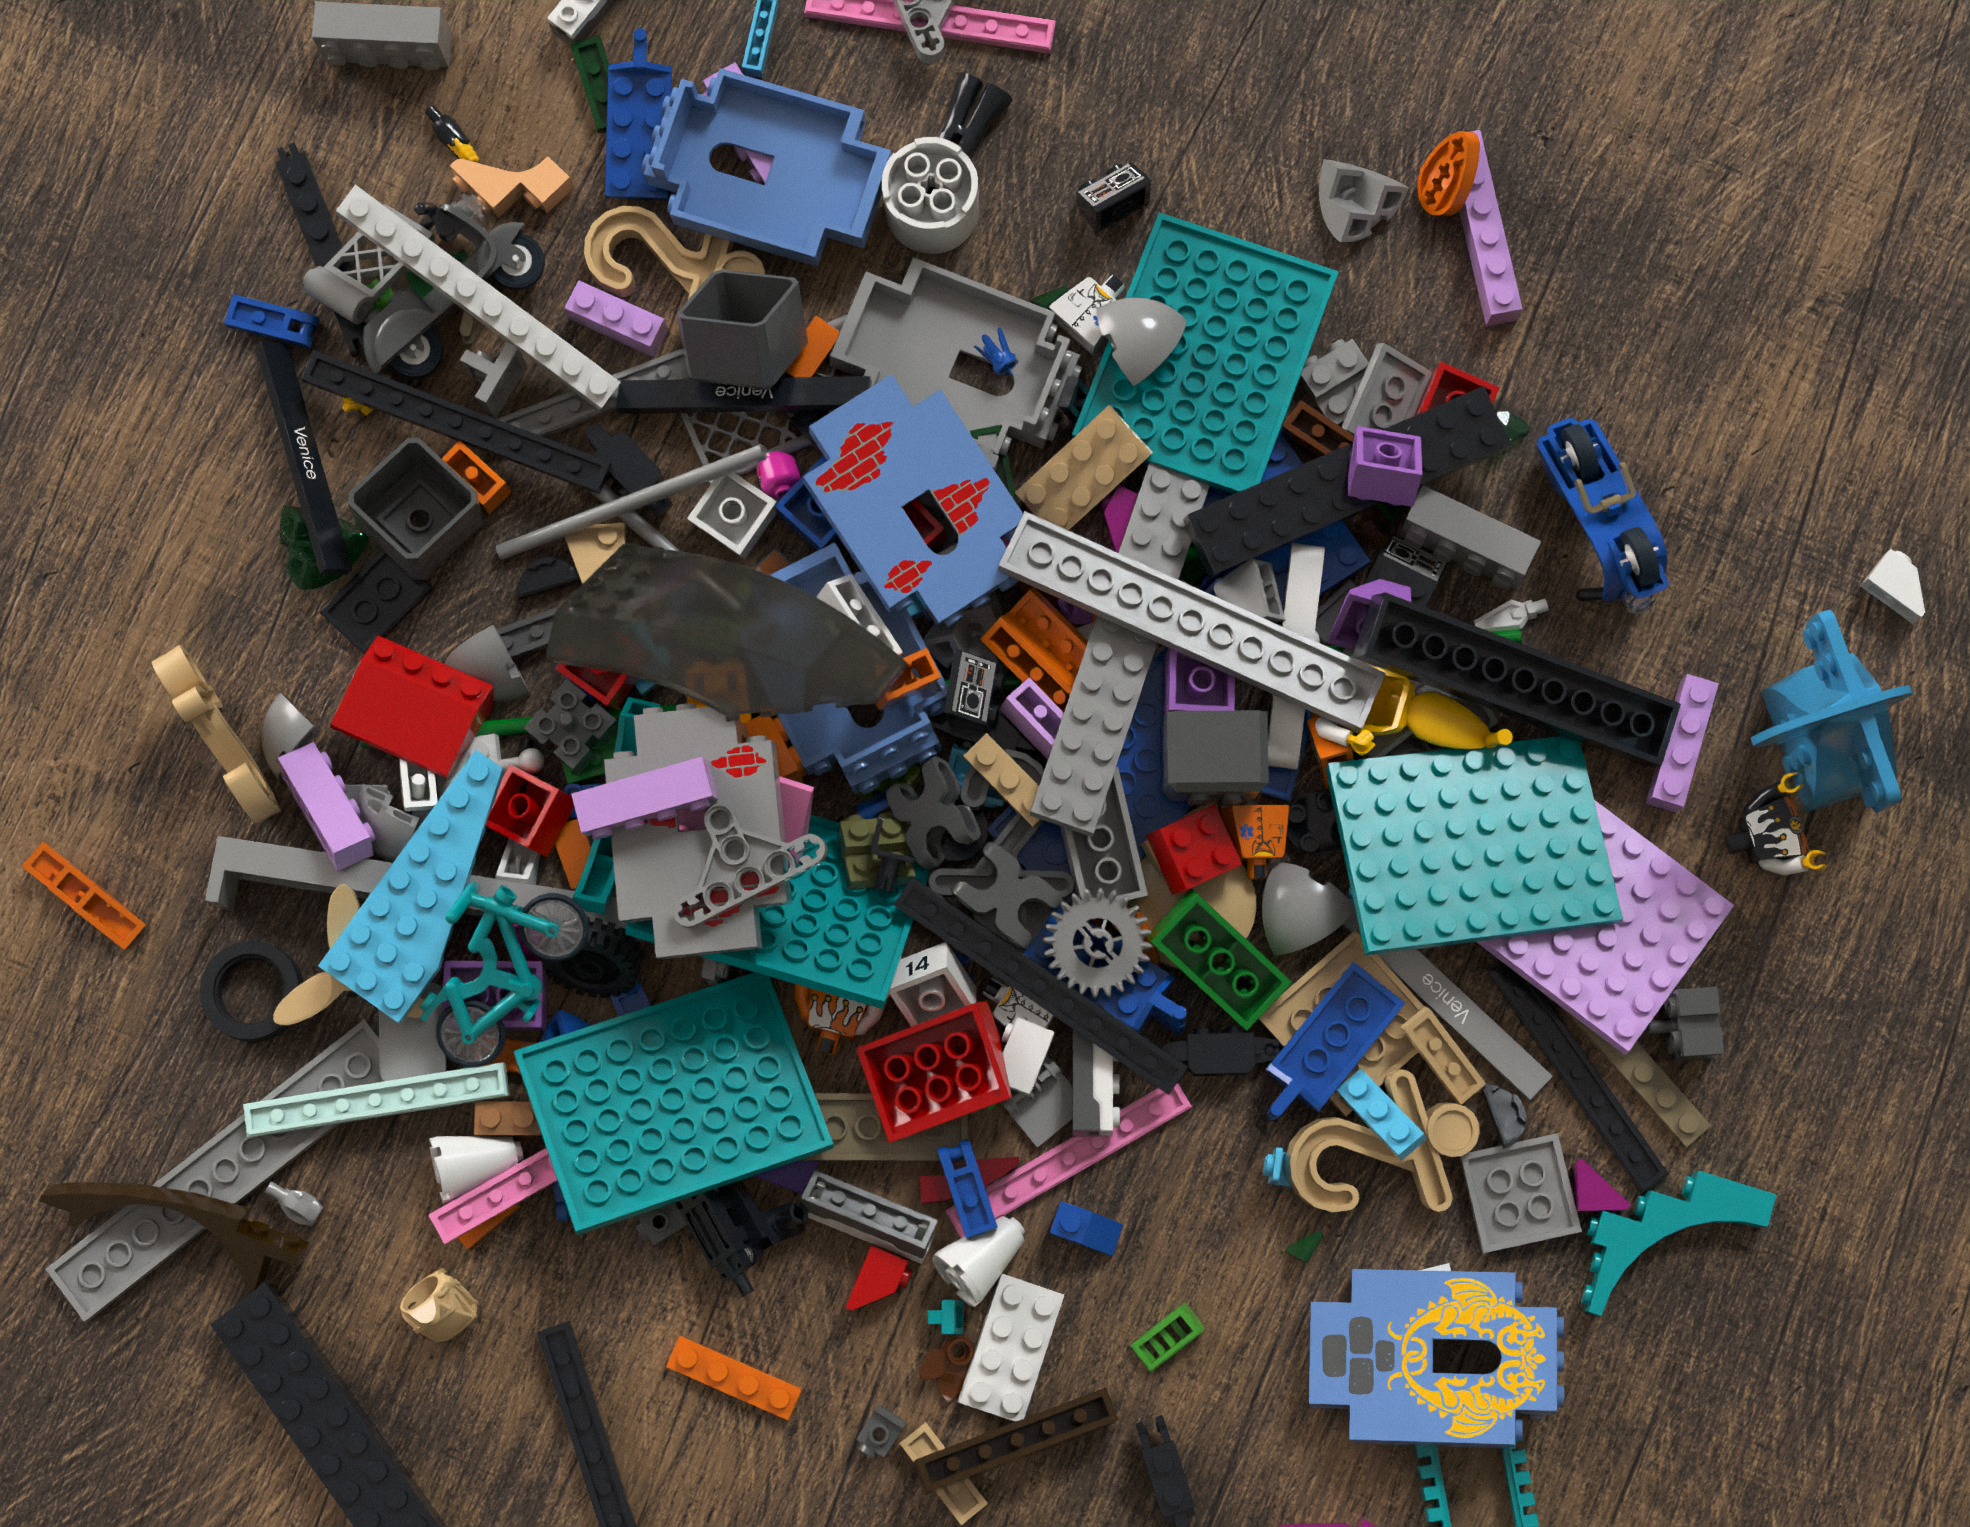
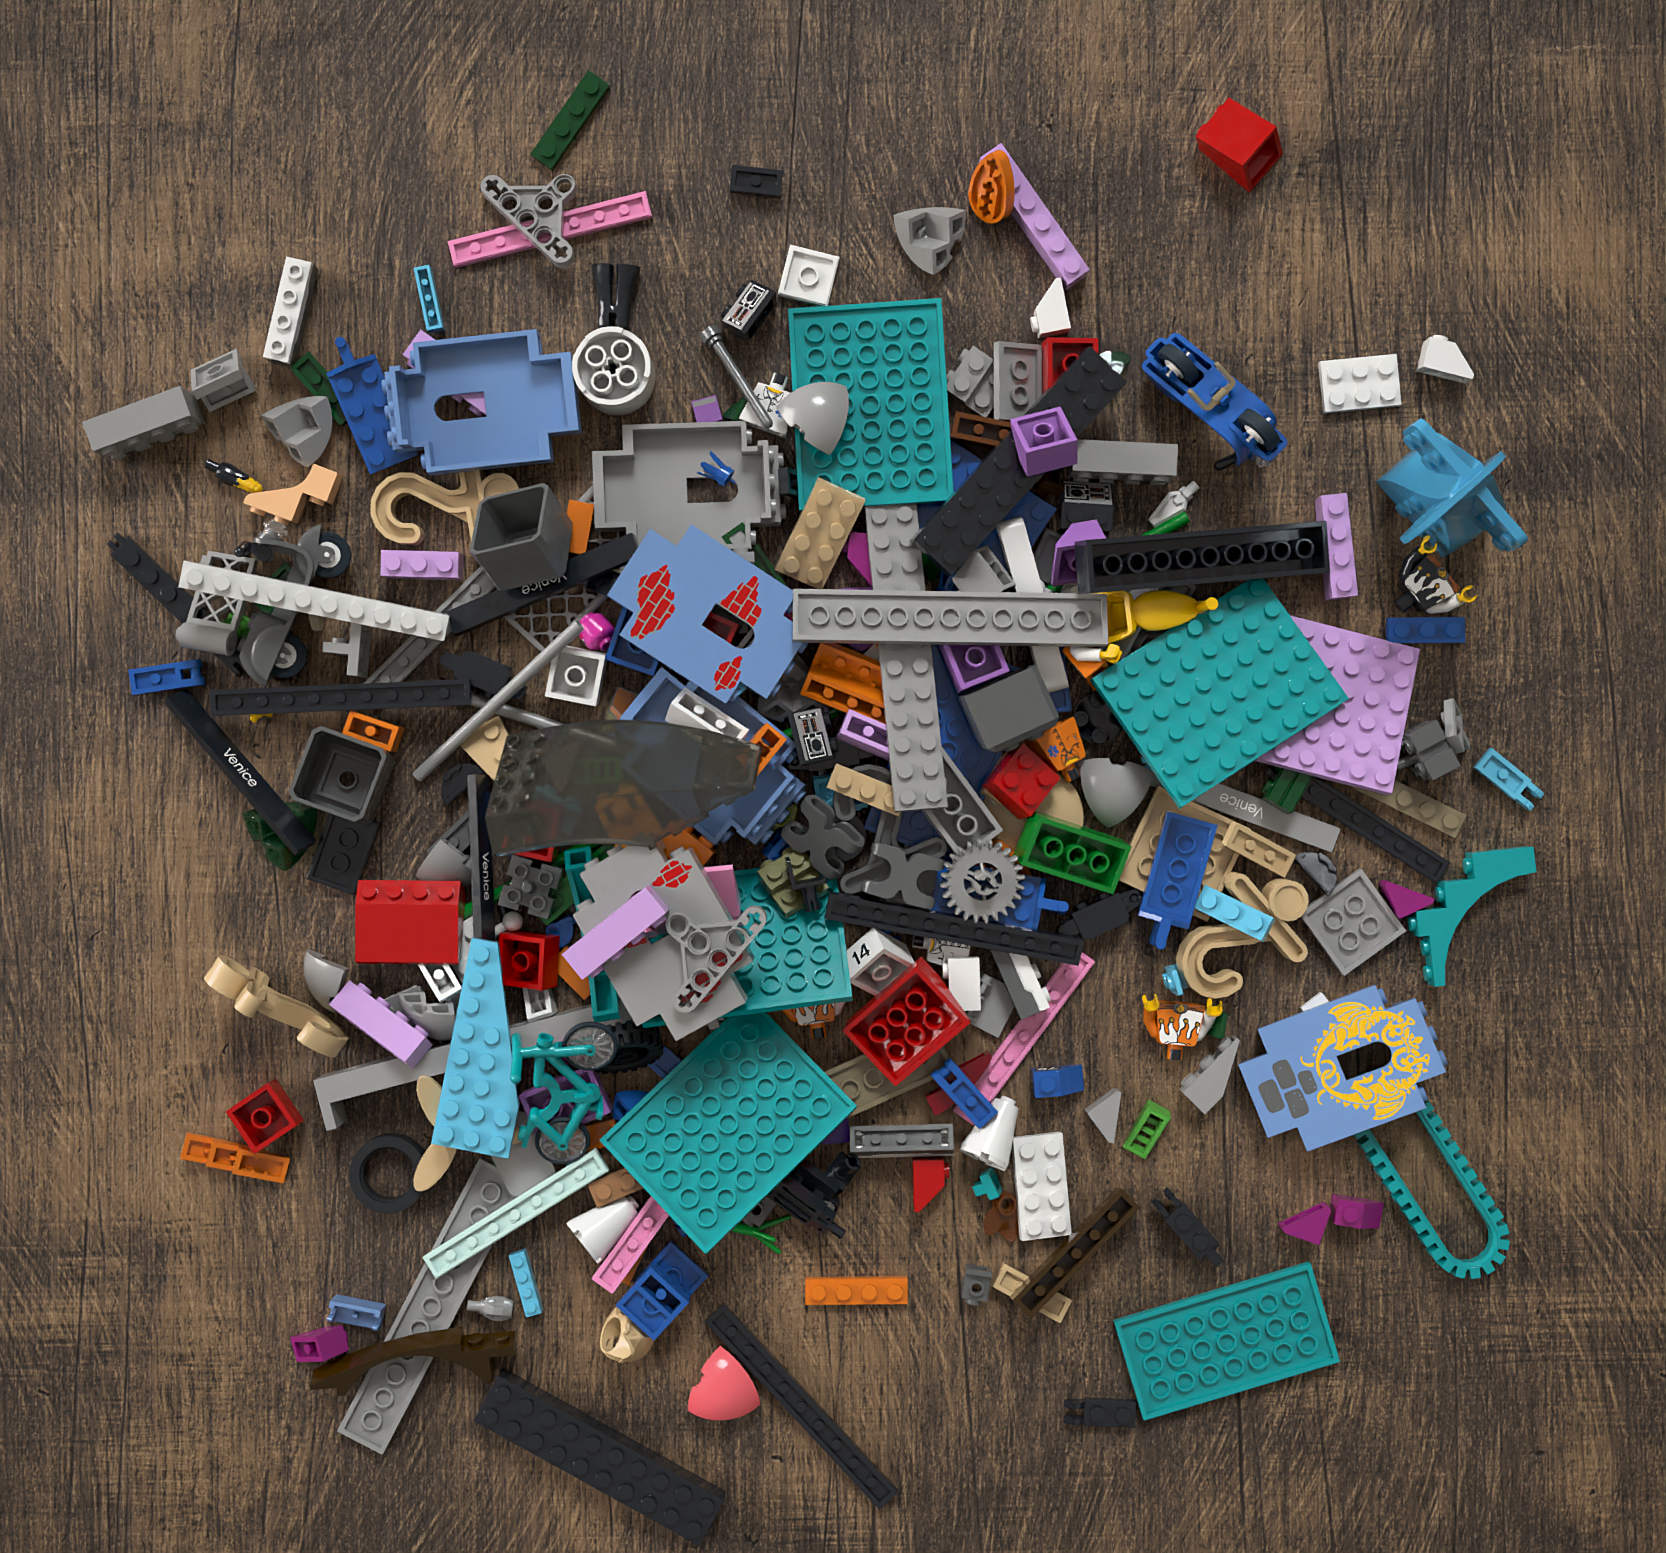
camera: 25 degrees left, 10 degrees up
none -> light grey bracket [191,349,256,412]
none -> red brick [225,1078,305,1154]
none -> light grey brick [261,396,332,467]
none -> magenta slope [290,1325,349,1362]
none -> medium blue hinge [327,1294,386,1331]
none -> black tile [467,774,496,942]
none -> medium azure piece [509,1248,543,1317]
none -> blue bracket [616,1240,709,1341]
none -> coral brick [688,1346,760,1420]
none -> medium lavender tile [691,395,723,422]
none -> dark grey piece [700,325,773,428]
none -> black plate [729,165,783,198]
none -> green plant [733,1214,791,1254]
none -> white tile [778,245,840,306]
none -> white slope [1030,277,1071,339]
none -> light grey slope [1084,1088,1121,1143]
none -> torso [1142,994,1223,1060]
none -> light grey slope [1179,1035,1240,1114]
none -> red slope [1195,98,1283,192]
none -> dark green brick [1261,766,1313,814]
none -> white plate [1318,354,1402,414]
none -> blue plate [1386,617,1465,644]
none -> light grey hinge [1441,699,1470,754]
none -> medium azure hinge [1473,748,1544,811]

